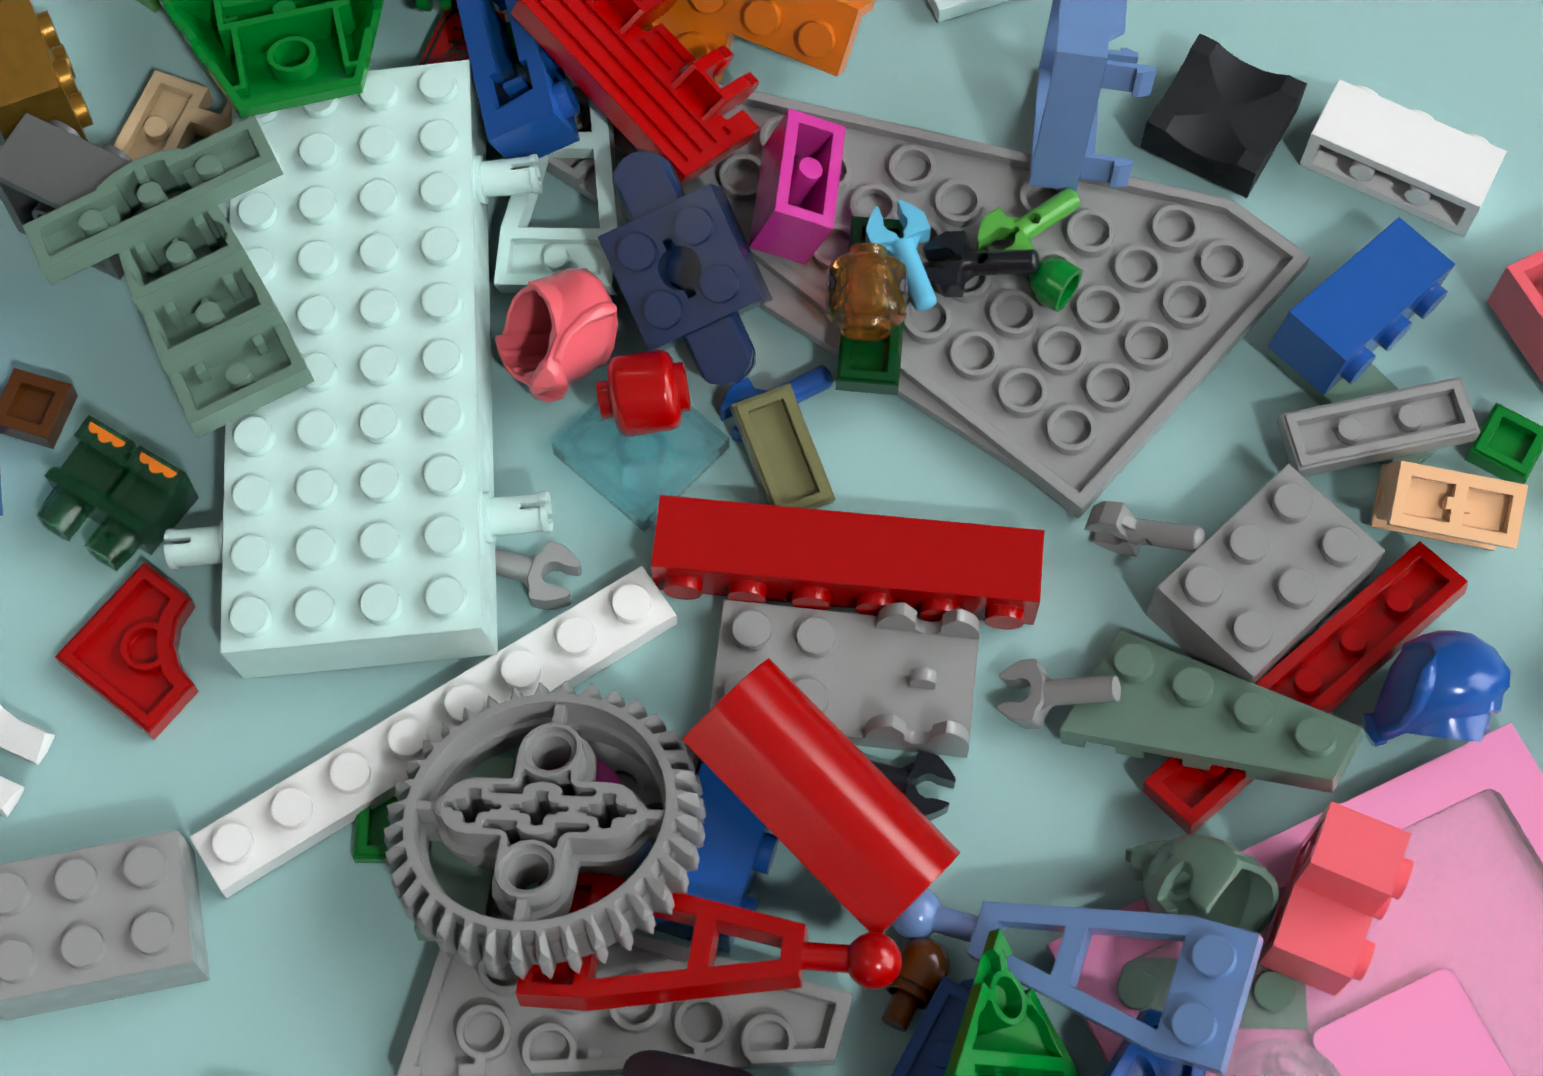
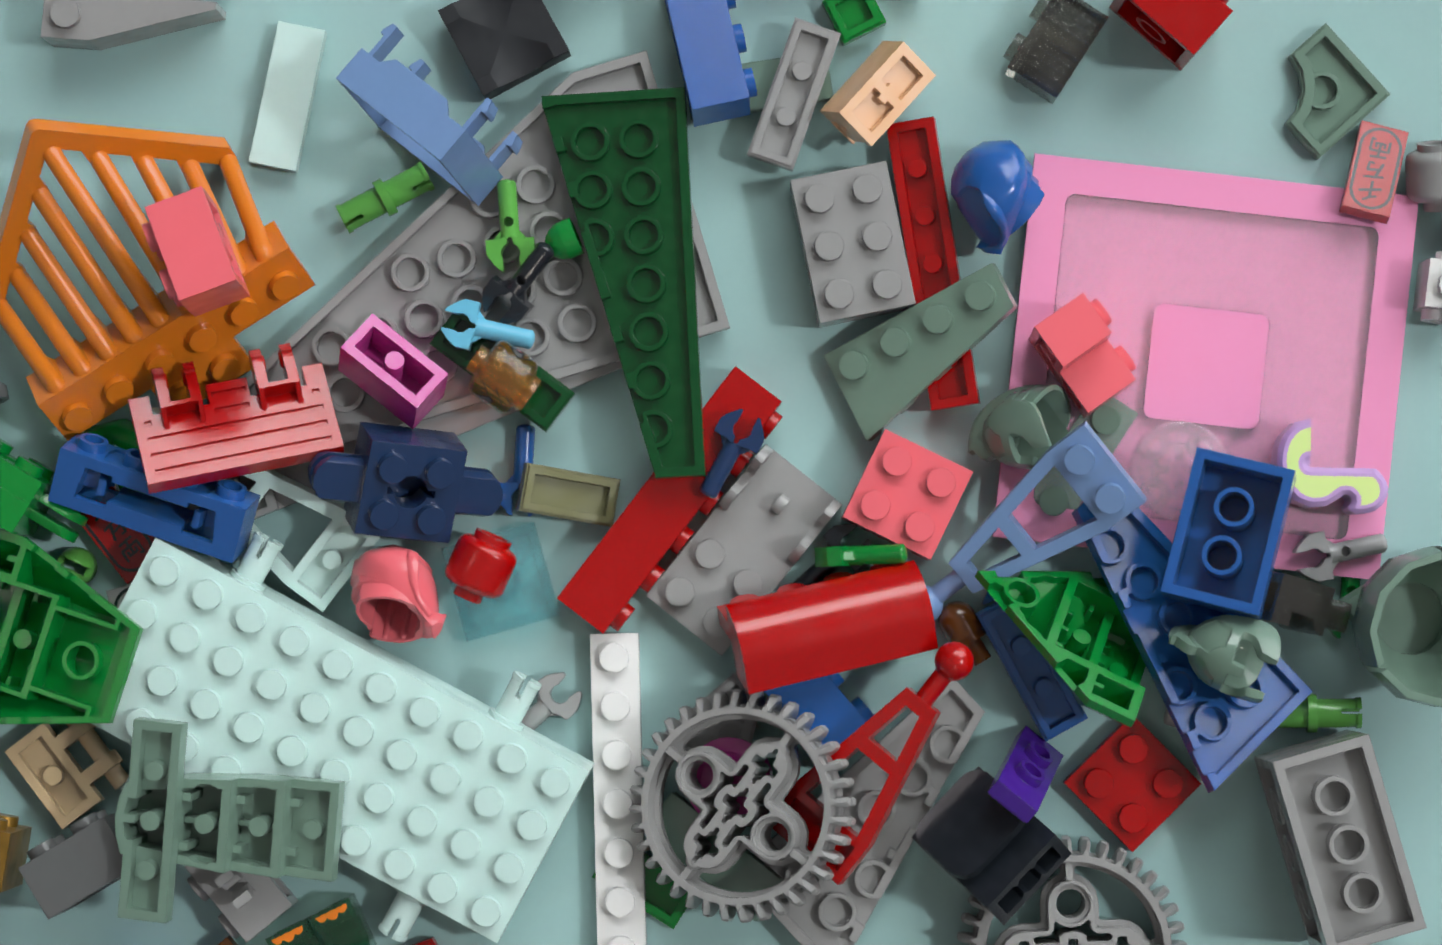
camera: 50 degrees left, 20 degrees up
light grey bar [997,659,1121,729] -> none
light grey bar [1084,501,1206,556] -> none
none -> bright green hinge [57,547,98,584]
none -> light grey brick [185,866,298,943]
none -> bright green pin [335,161,435,234]
none -> dark green wing [541,87,706,480]
none -> dark blue bar [700,409,764,498]
none -> green bar [814,544,908,567]
none -> coral brick [841,429,973,561]

